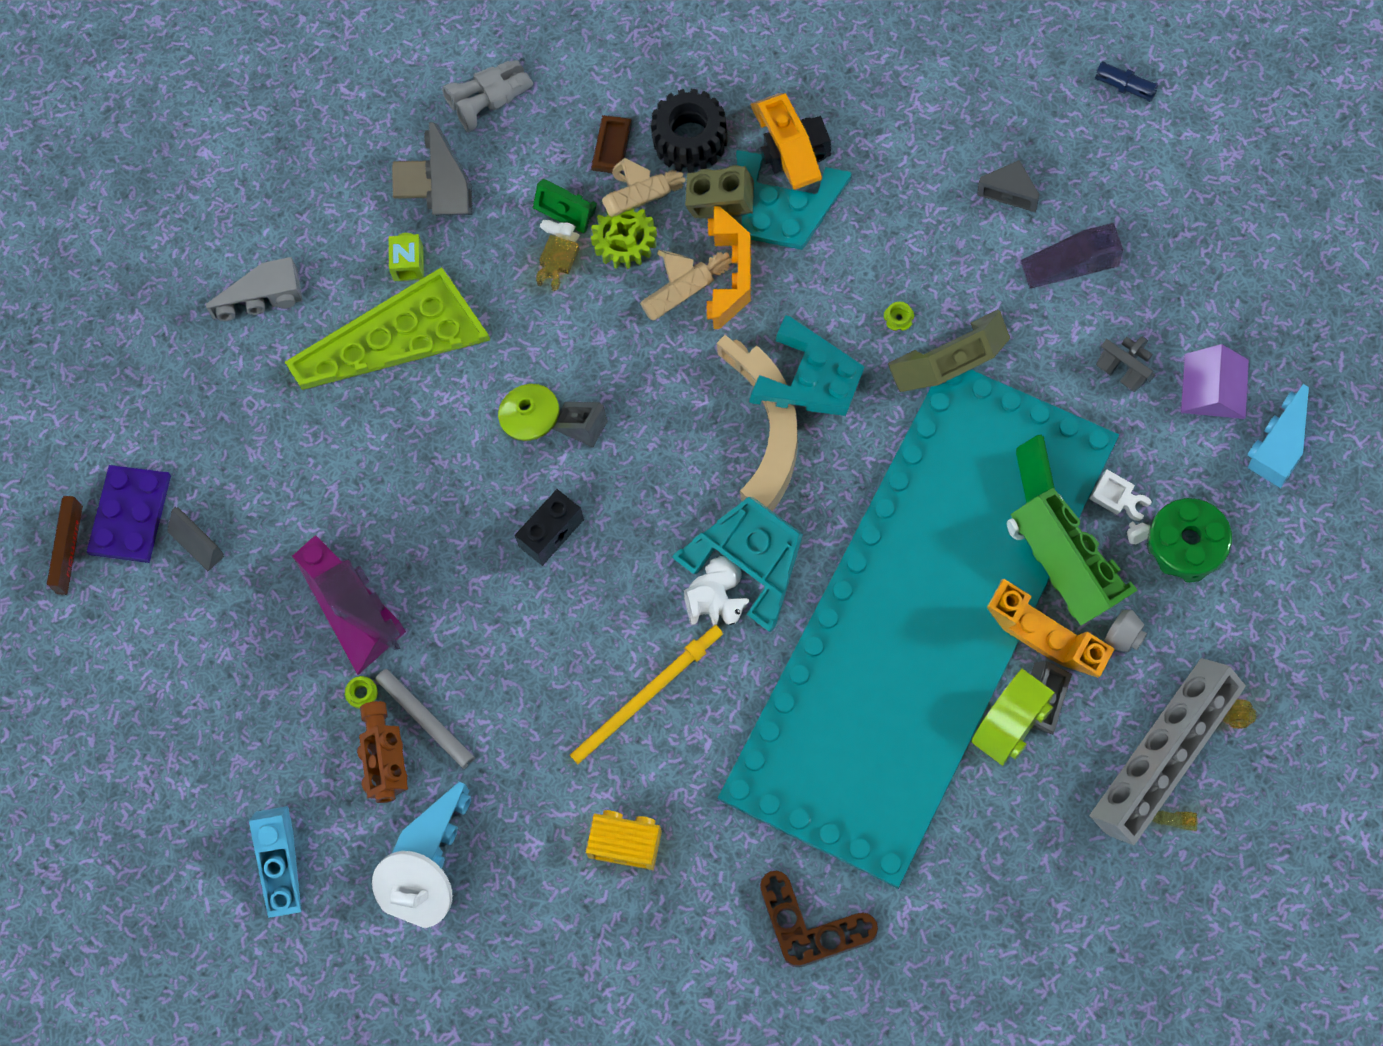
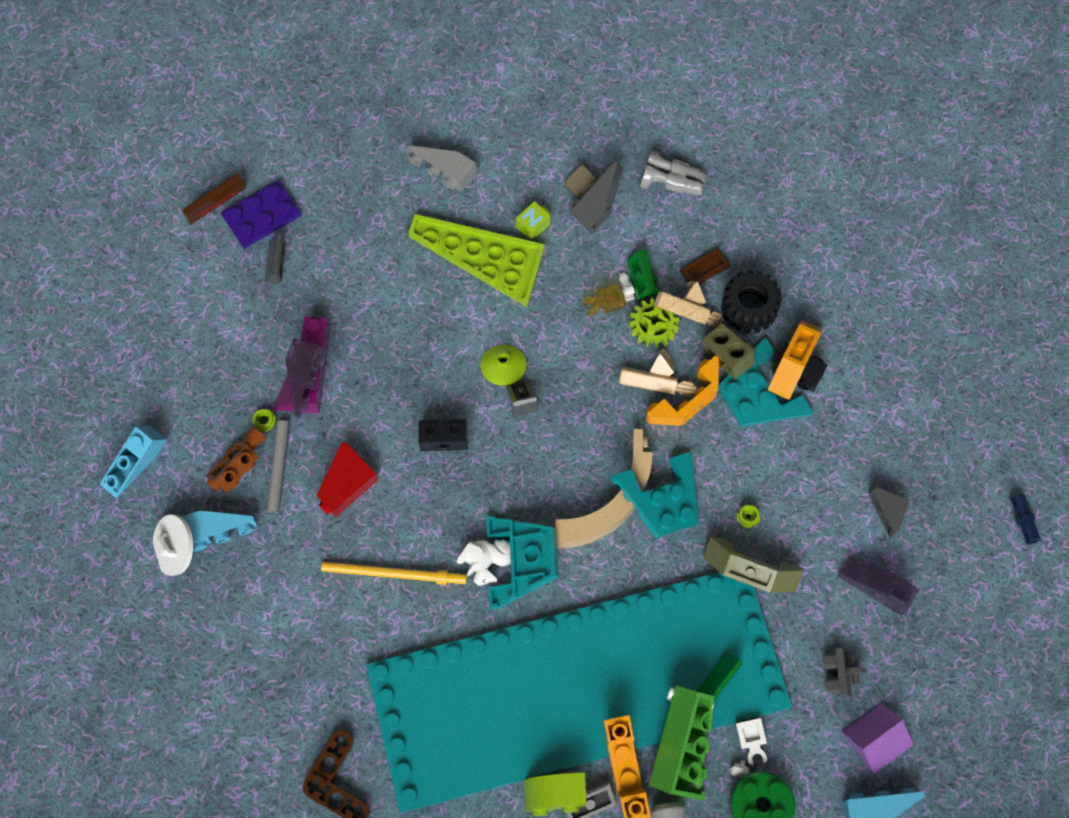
camera: 40 degrees right, 0 degrees up
yellow brick [586,810,662,870] -> none
none -> red slope [317,441,378,518]

